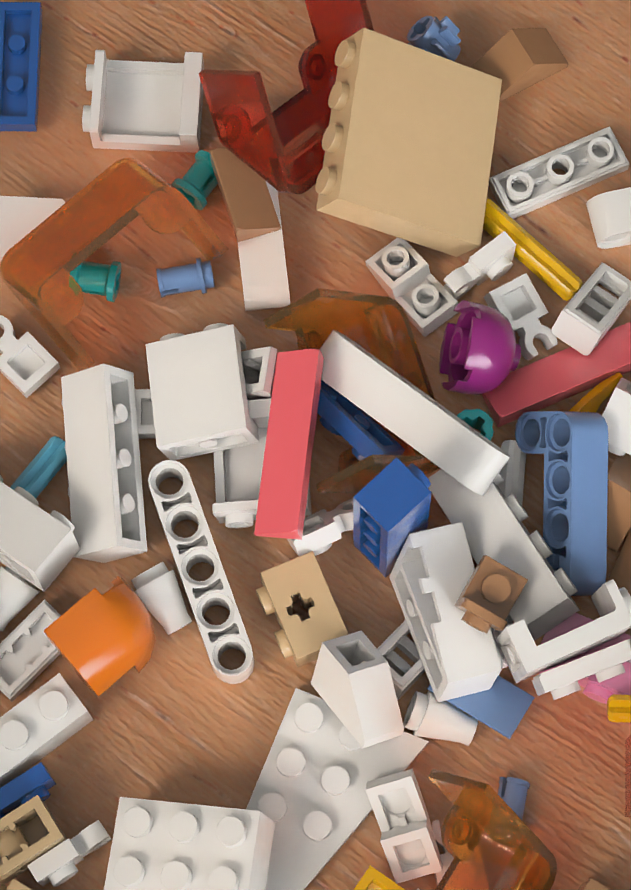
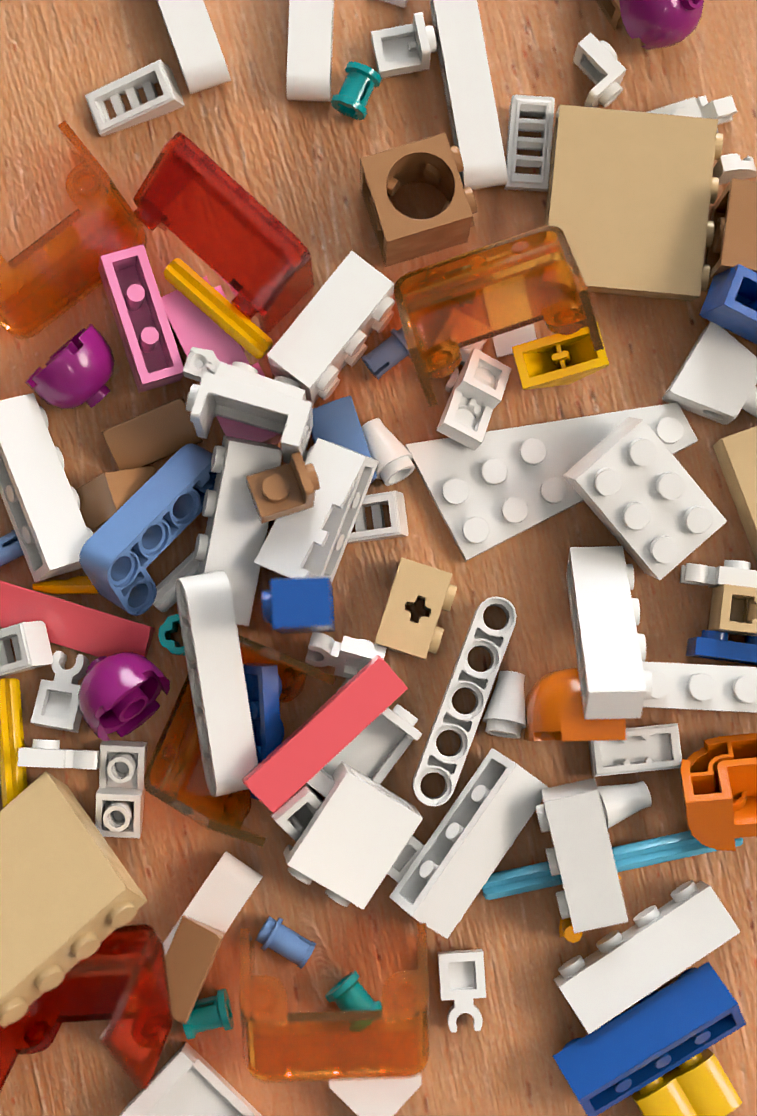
camera: 145 degrees left, 10 degrees up
white slope [311,630,404,748] -> none
none -> white brick [267,251,395,406]
none -> white brick [566,546,652,719]

